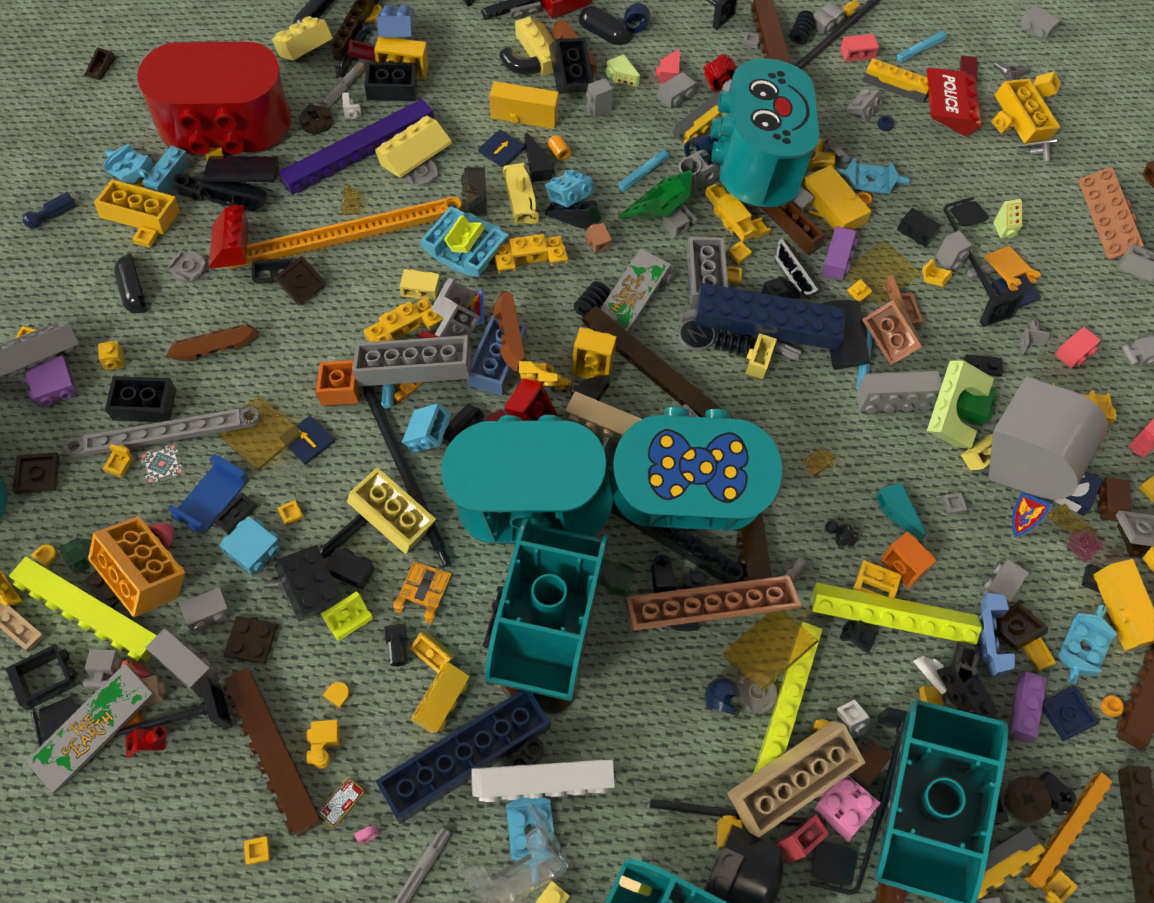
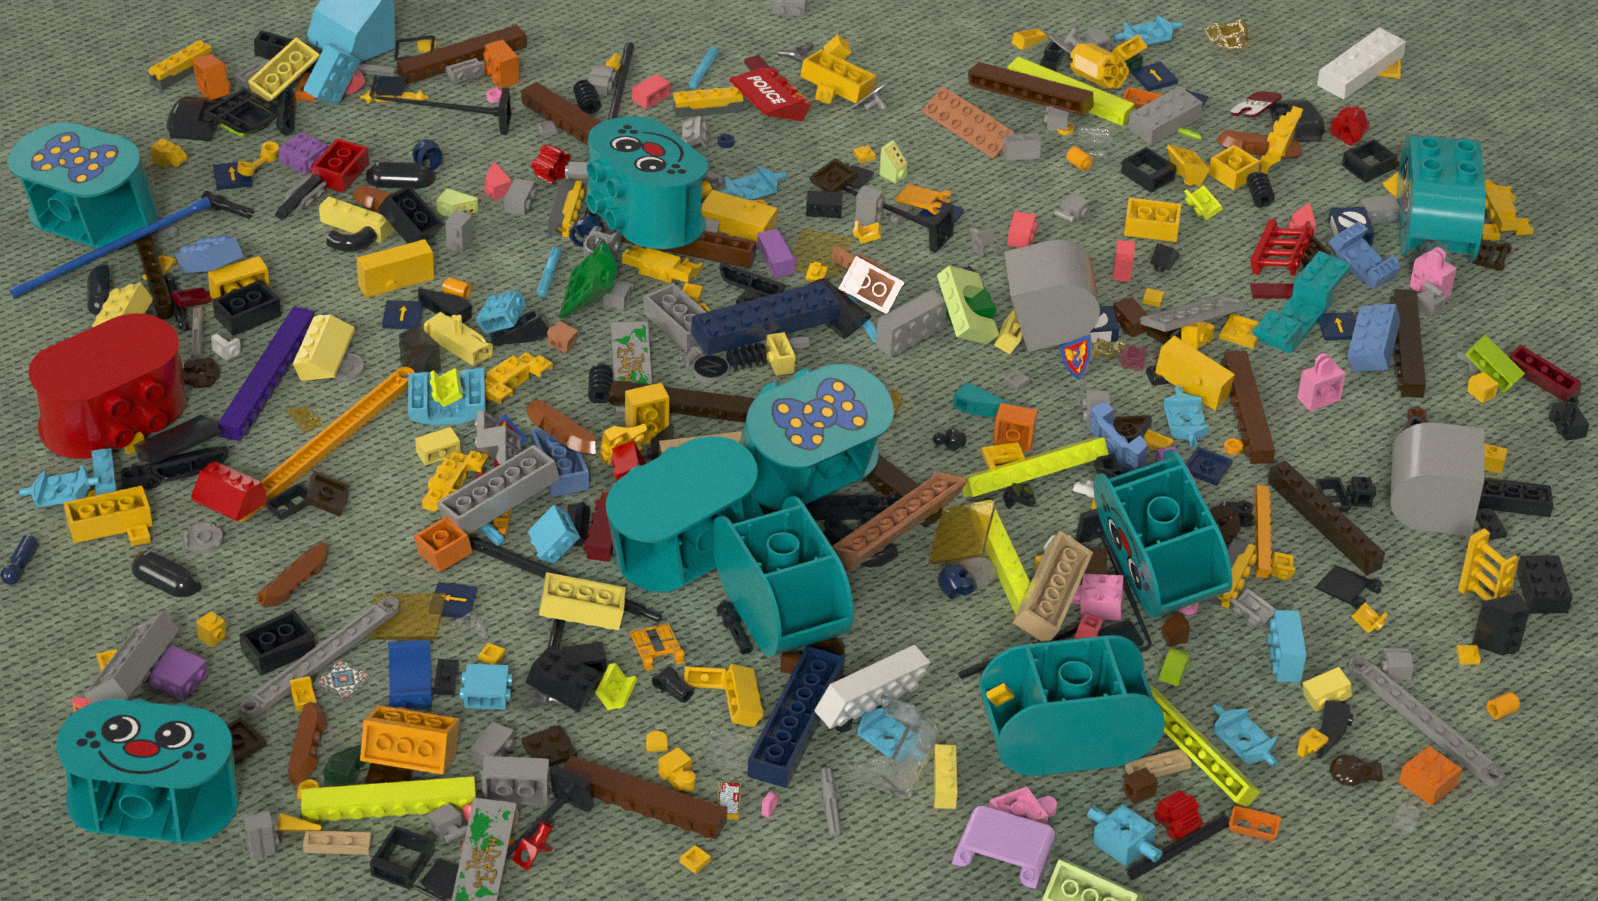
camera: 35 degrees left, 20 degrees down
none -> dark orange brick [288,701,326,786]
none -> dark brown plate [809,158,858,192]
none -> yellow plate [853,145,876,163]

